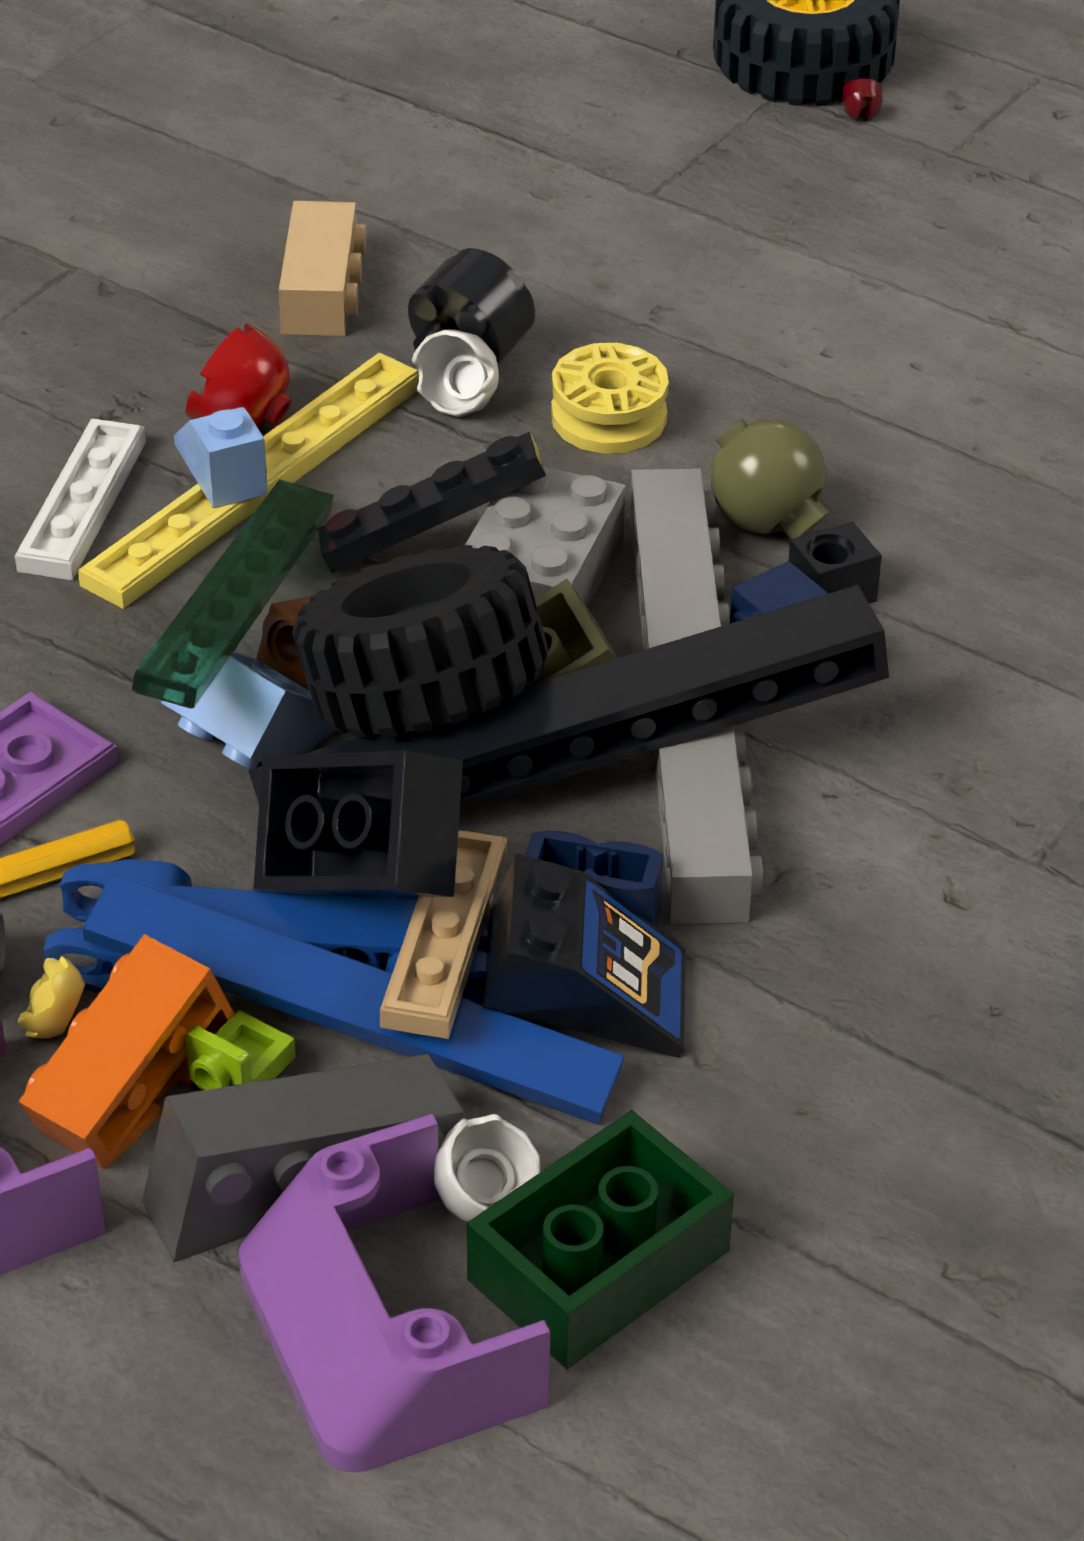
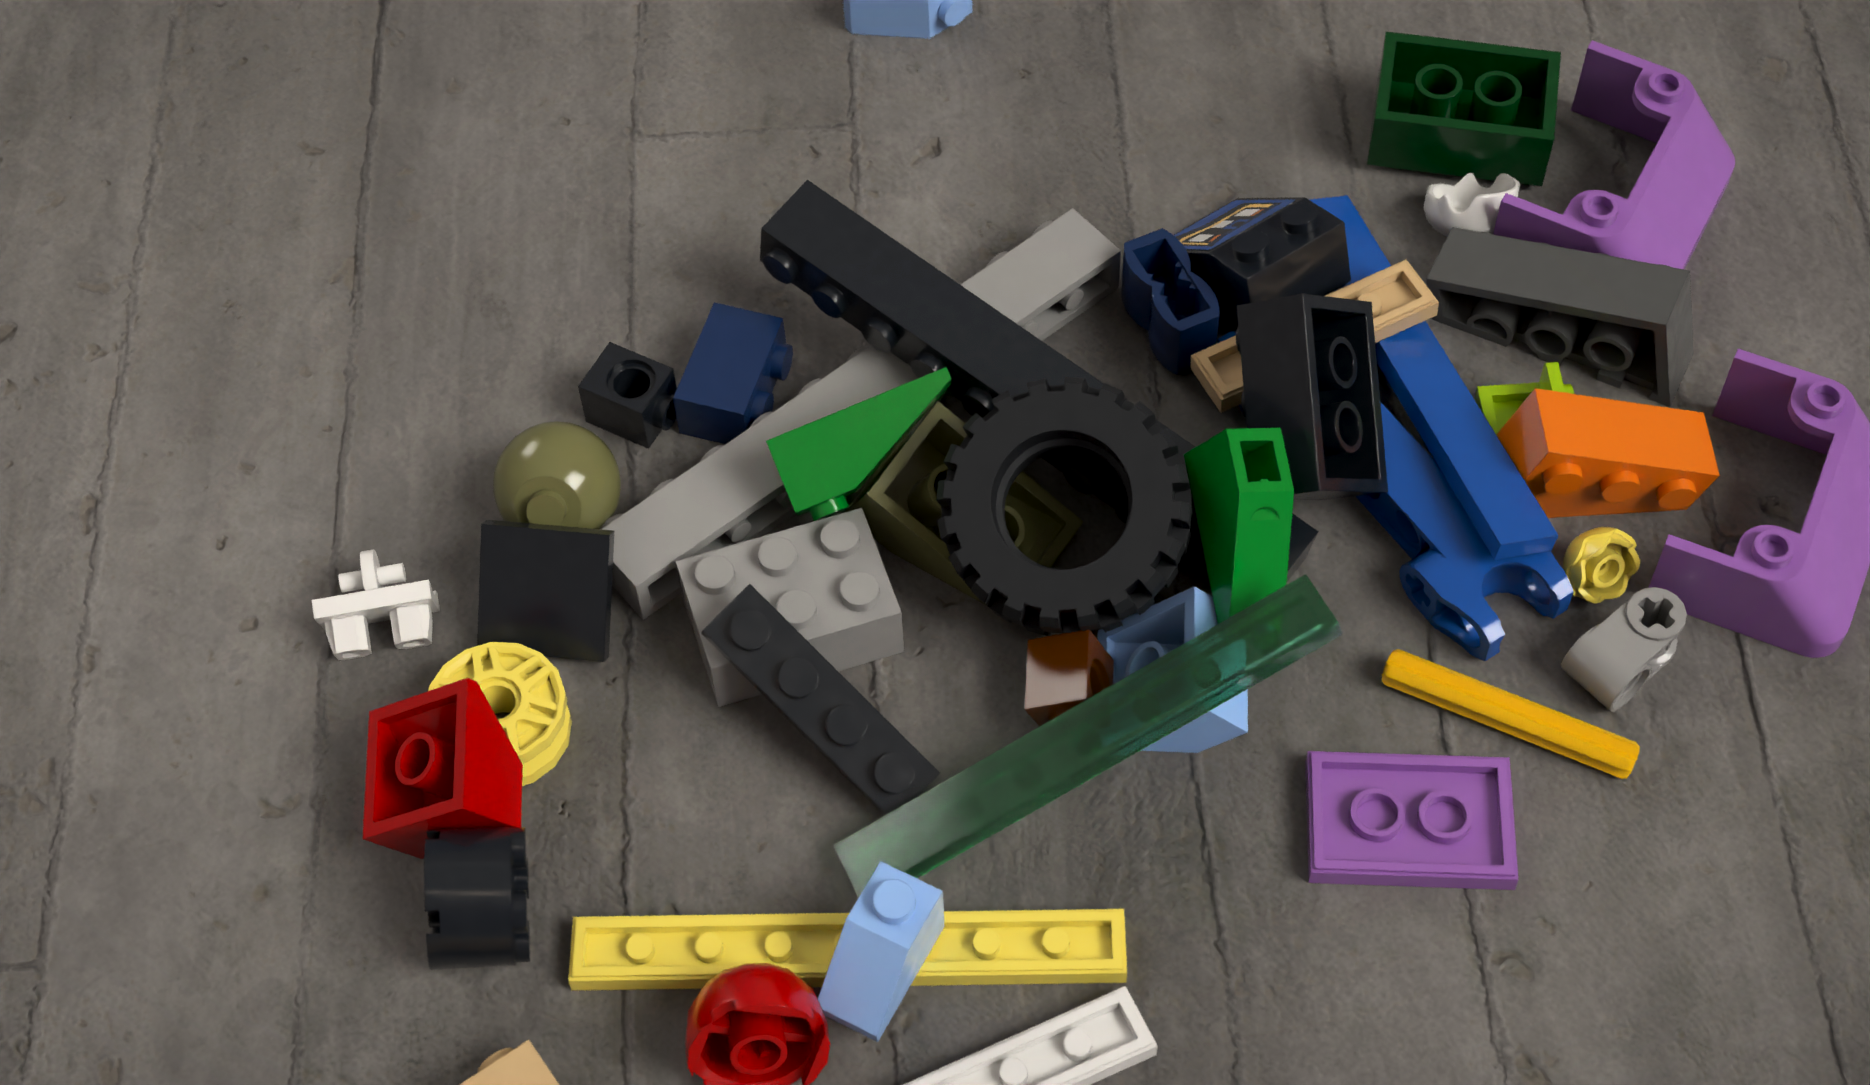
camera: 125 degrees left, 15 degrees up
white hair [412,330,499,417] -> none
none -> white hips [311,549,440,660]
none -> red slope [362,678,523,859]
none -> black tile [477,520,614,662]
none -> green slope [766,367,951,522]
none -> green slope [1184,428,1294,644]

